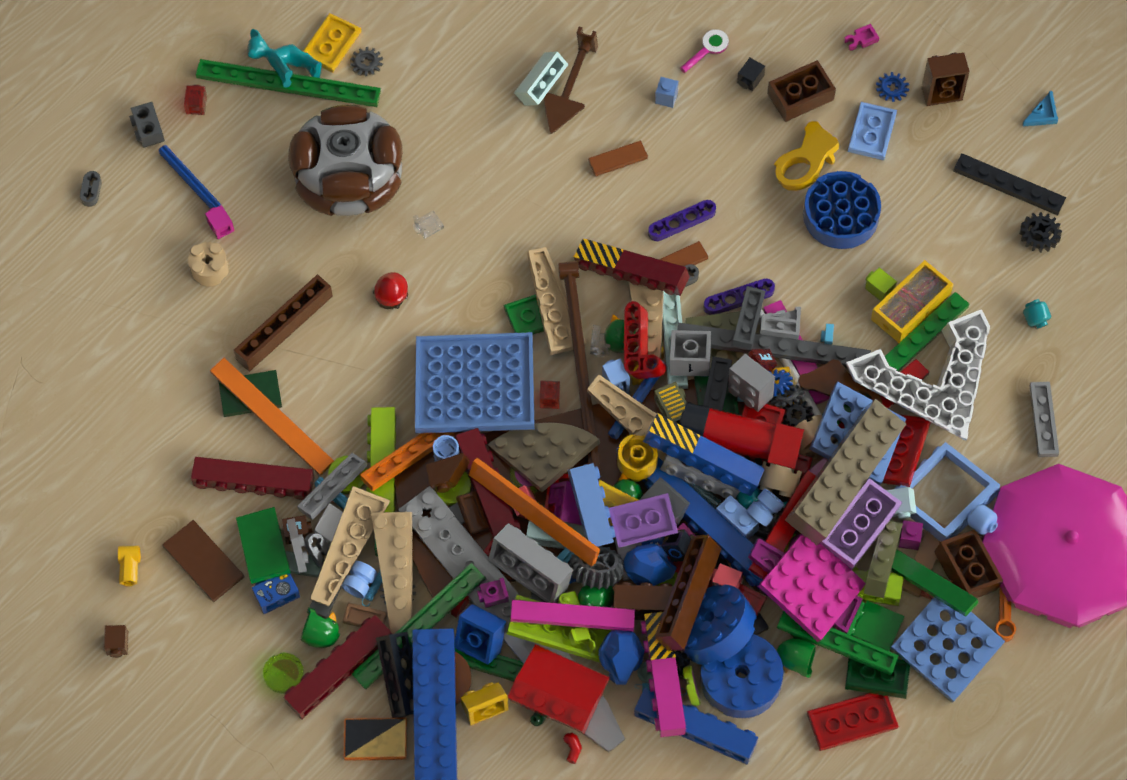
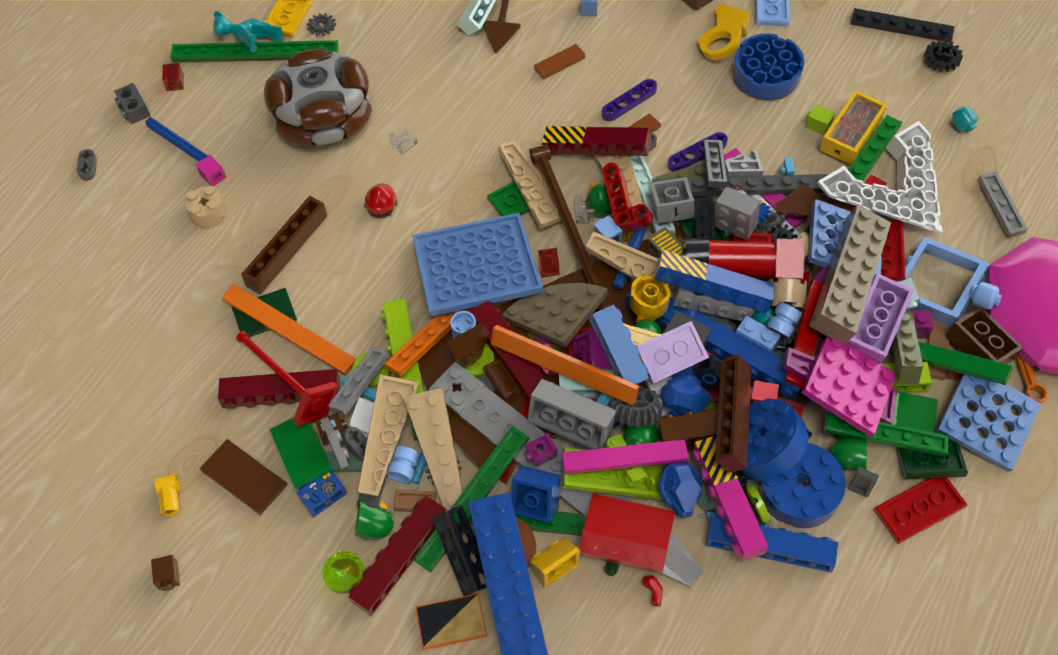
camera: 10 degrees left, 5 degrees down
none -> red tile [236,331,339,426]
none -> dark grey tile [849,467,879,497]

